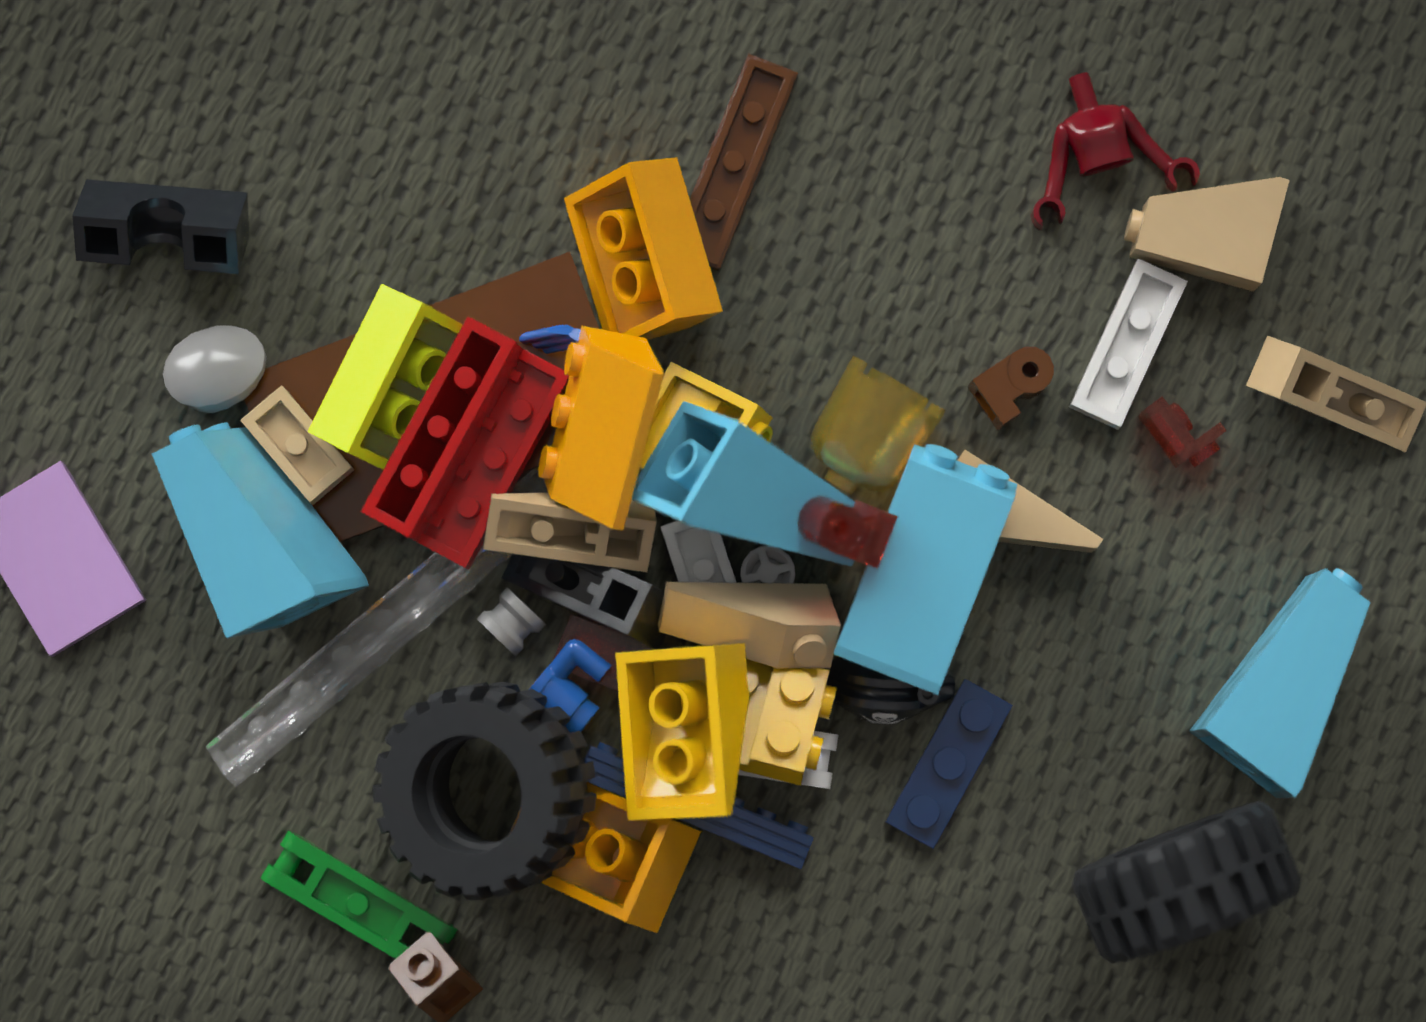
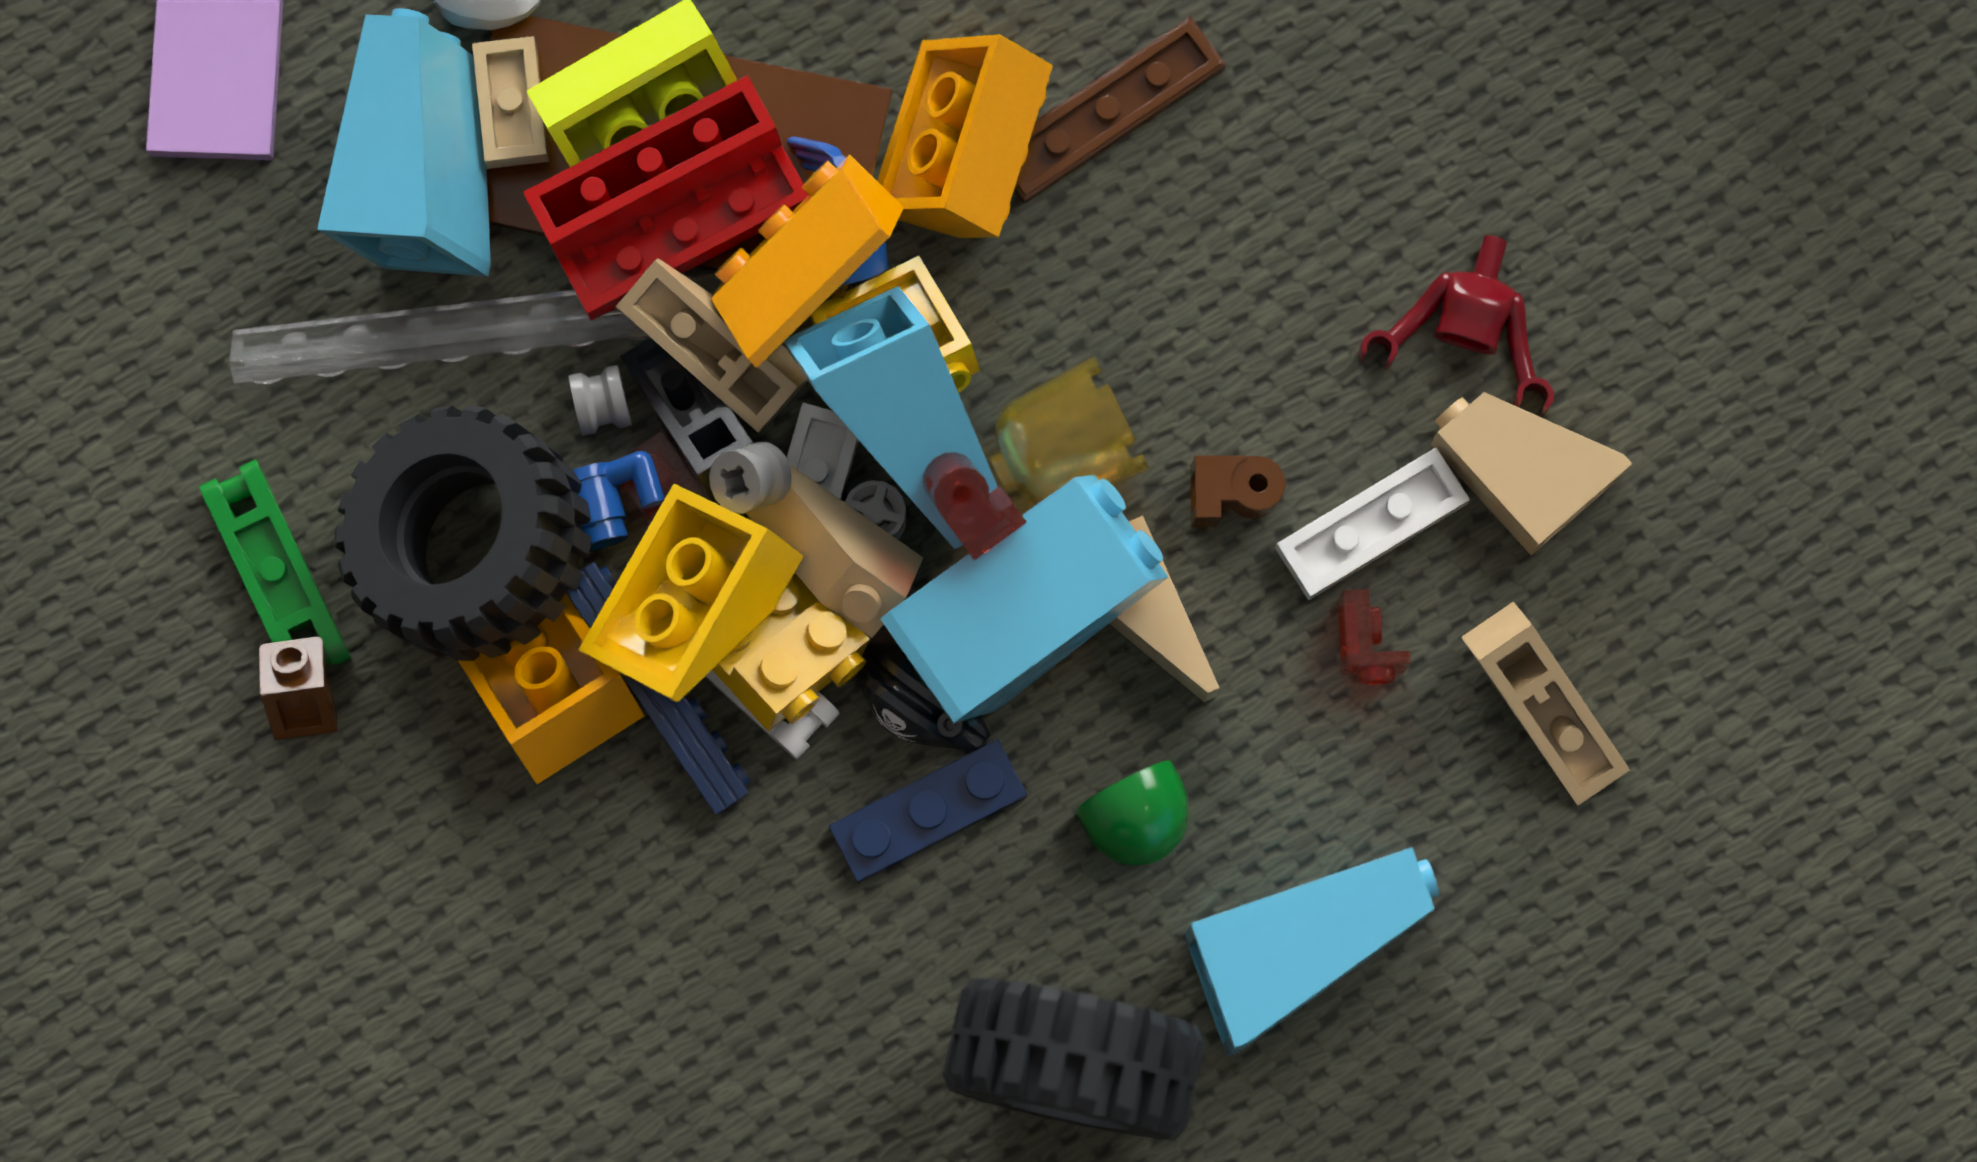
camera: 30 degrees right, 5 degrees down
none -> light grey wheel [709,442,791,514]
none -> green helmet [1075,760,1189,865]

